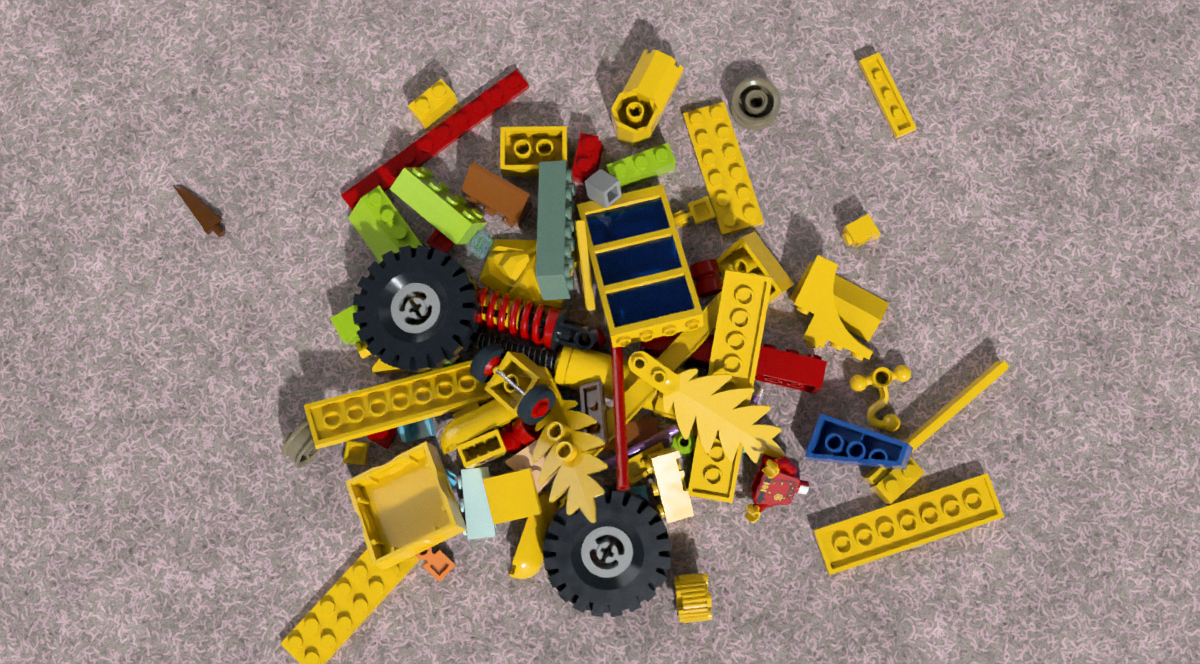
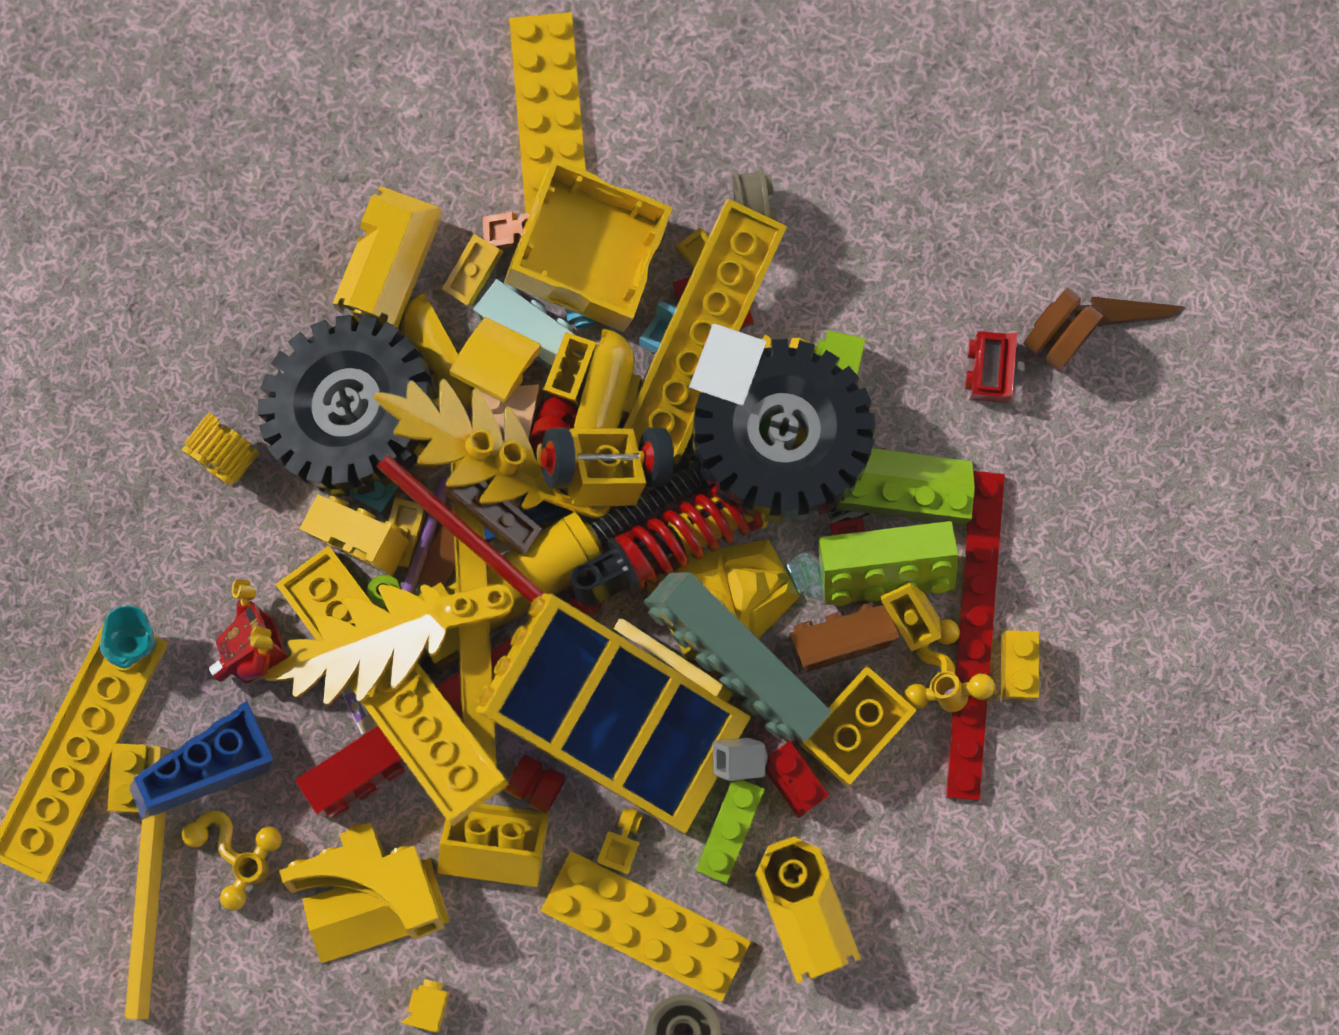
camera: 130 degrees right, 0 degrees up
none -> teal hair [99,605,157,668]
none -> yellow brick [332,186,443,328]
none -> yellow plate [442,234,504,307]
none -> white sticker [689,323,766,406]
none -> yellow slope [880,583,941,652]
none -> yellow piece [904,619,995,712]
none -> red window [964,331,1017,404]
none -> dark orange wheel [1023,288,1104,372]

